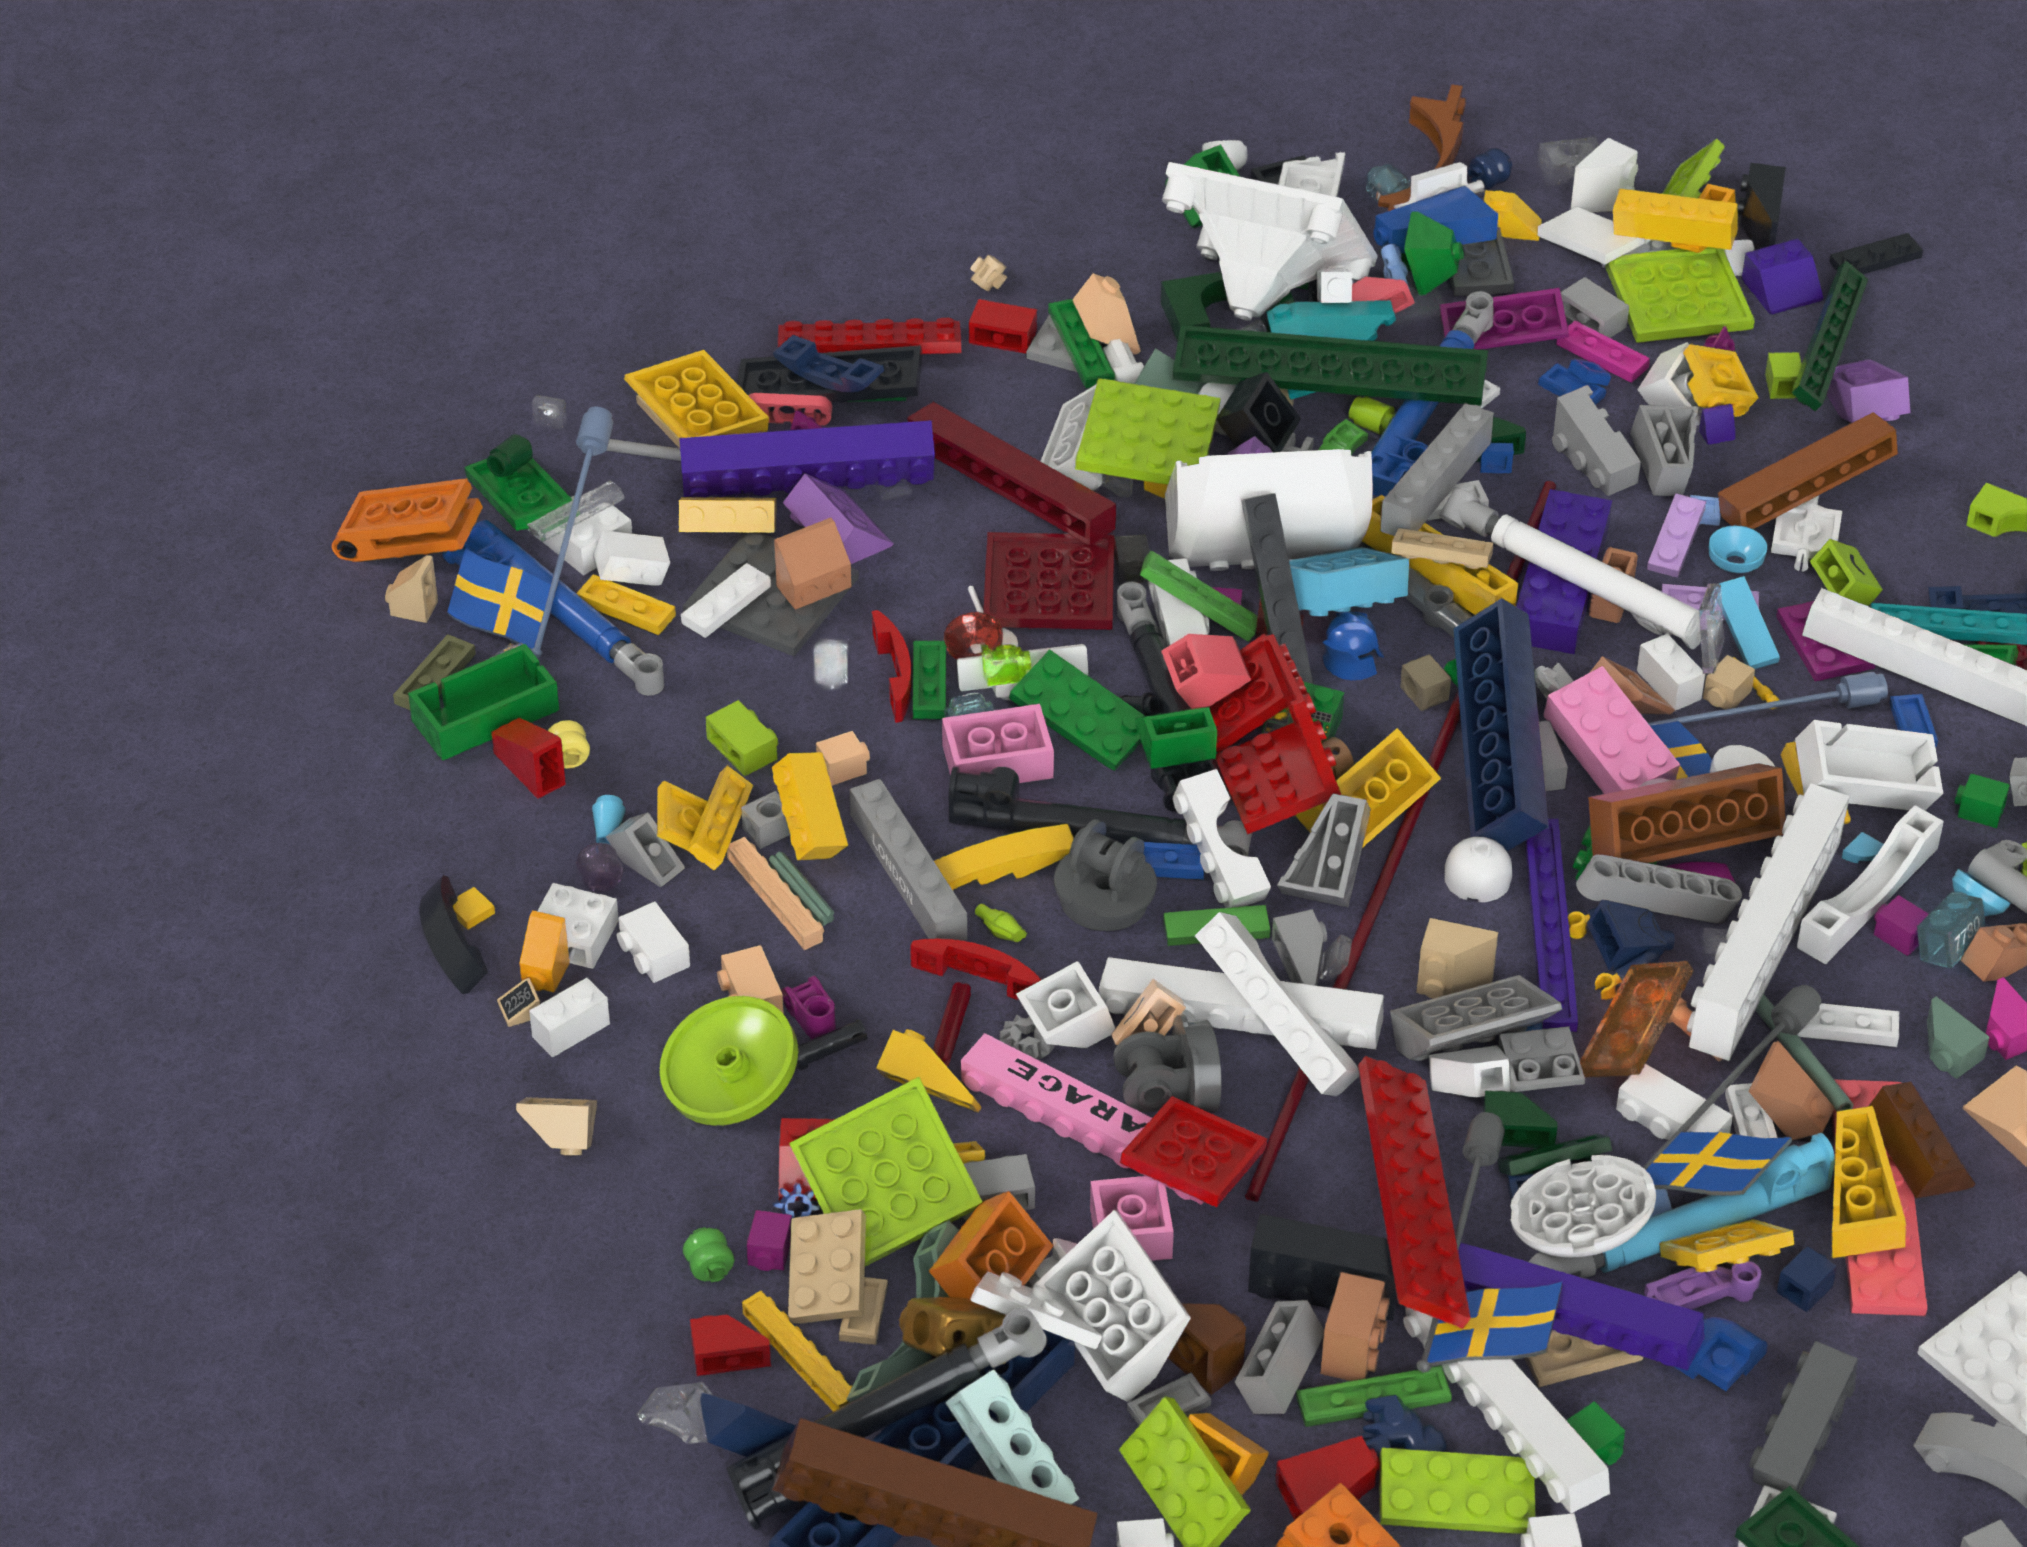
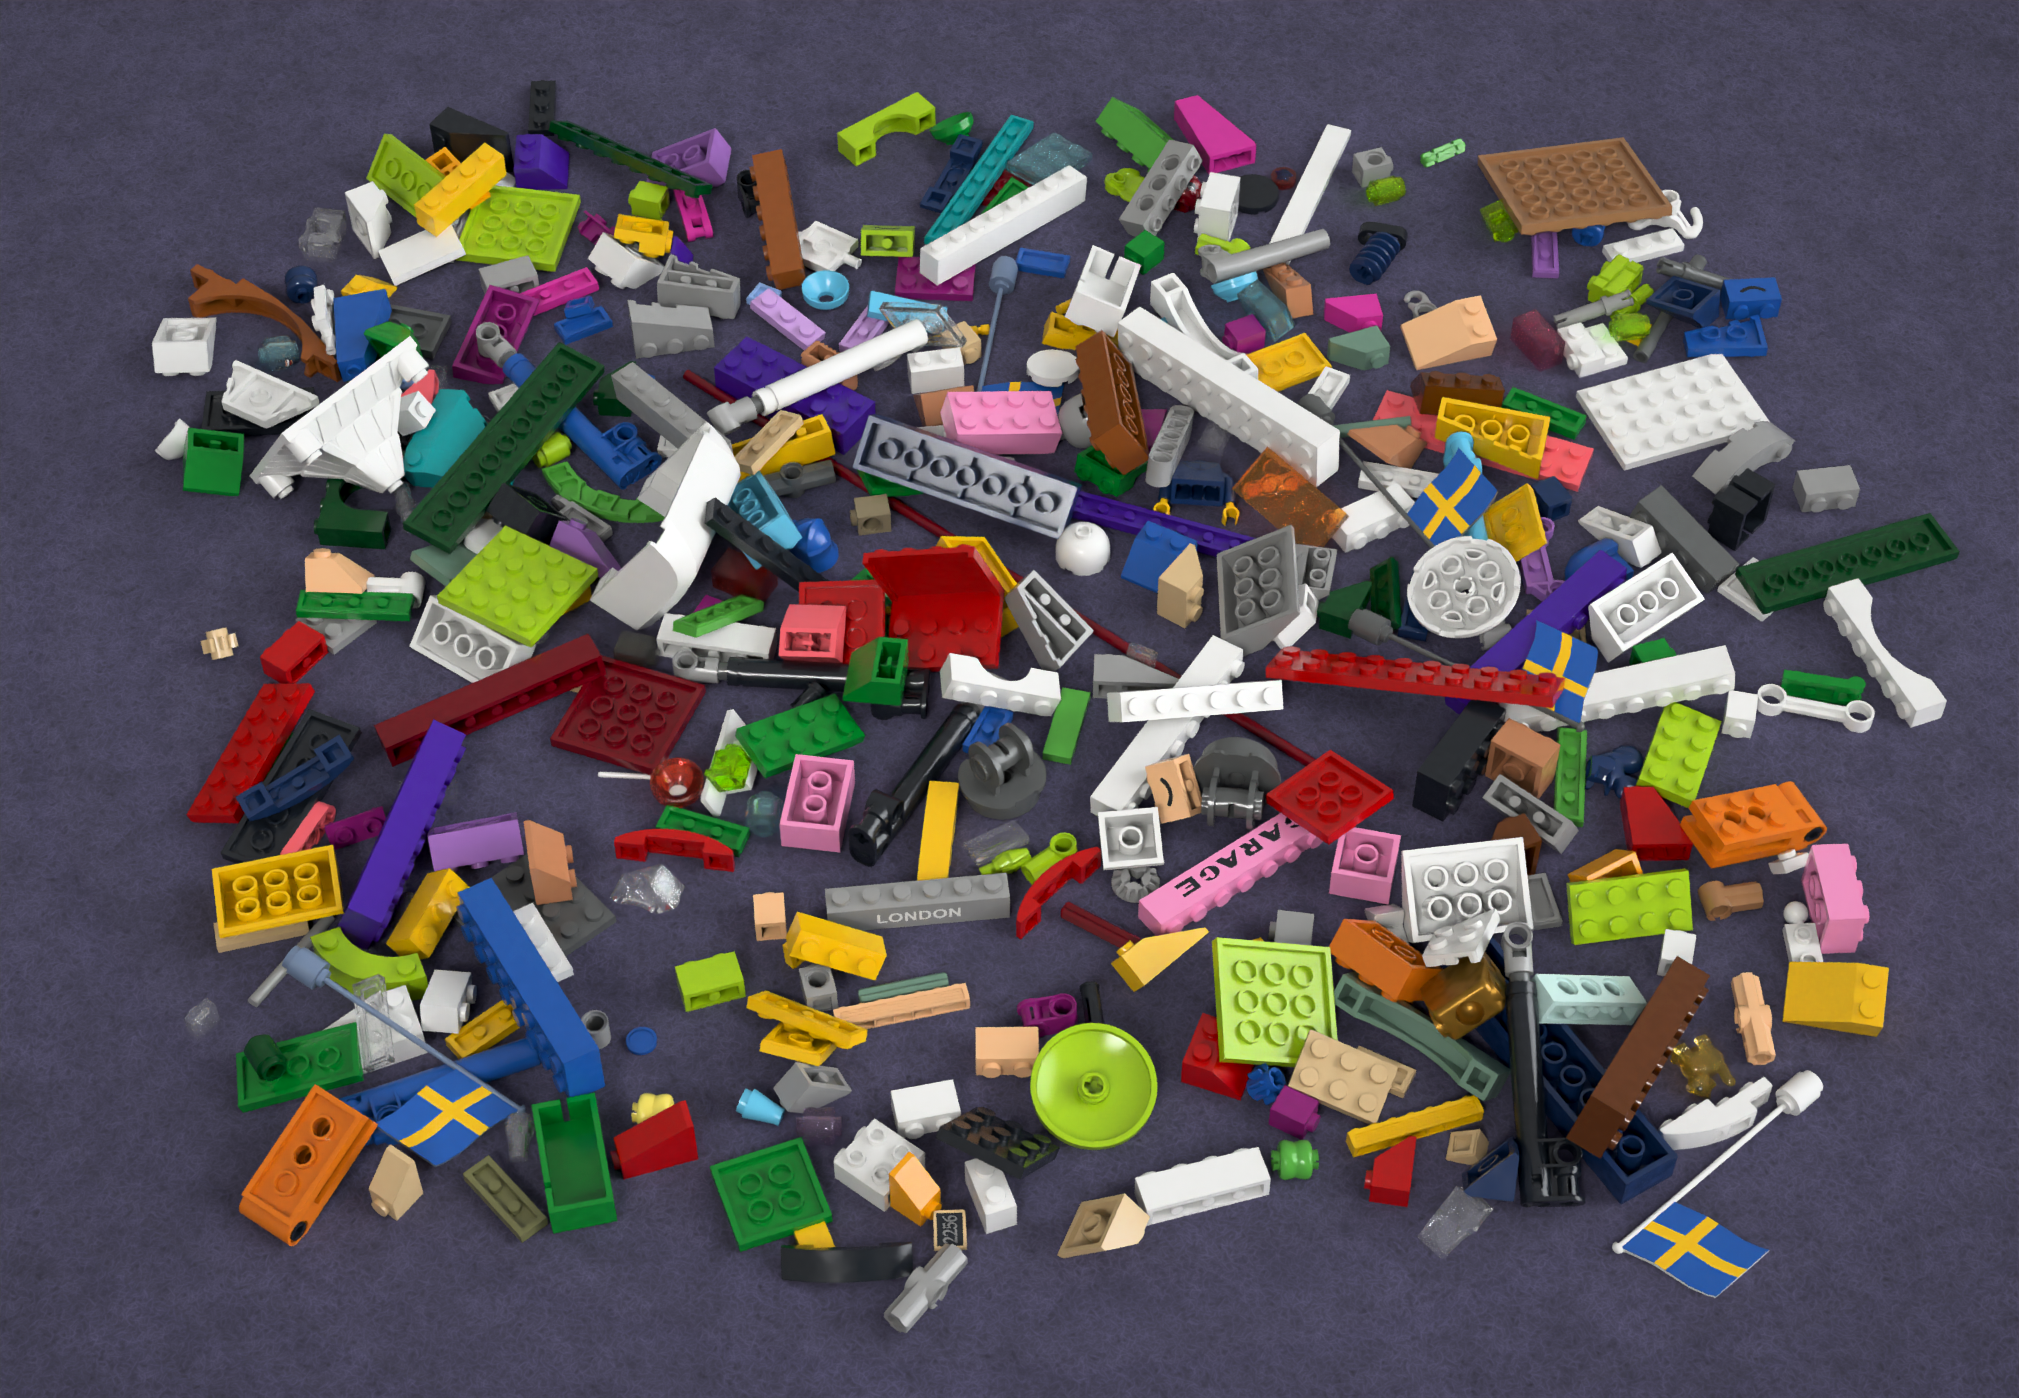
camera: 70 degrees left, 5 degrees up
none -> white slope [152,317,217,376]
none -> lime brick [310,927,428,1001]
none -> blue brick [456,878,605,1098]
none -> blue piece [626,1027,657,1055]
none -> dark pink plate [673,189,713,242]
none -> green plate [710,1137,833,1252]
none -> light grey piece [884,1243,968,1333]
none -> black plate [936,1107,1060,1180]
none -> clear tile [962,820,1030,867]
none -> lime piece [1021,832,1078,885]
none -> blue slope [1121,521,1197,593]
none -> white brick [1134,1147,1271,1226]
none -> yellow tile [1246,333,1332,392]
none -> tan slope [1446,1129,1489,1166]
none -> green plate [1501,387,1587,440]
none -> white slope [1578,506,1662,568]
none -> white slope [1588,552,1705,662]
none -> black piece [1707,468,1775,551]

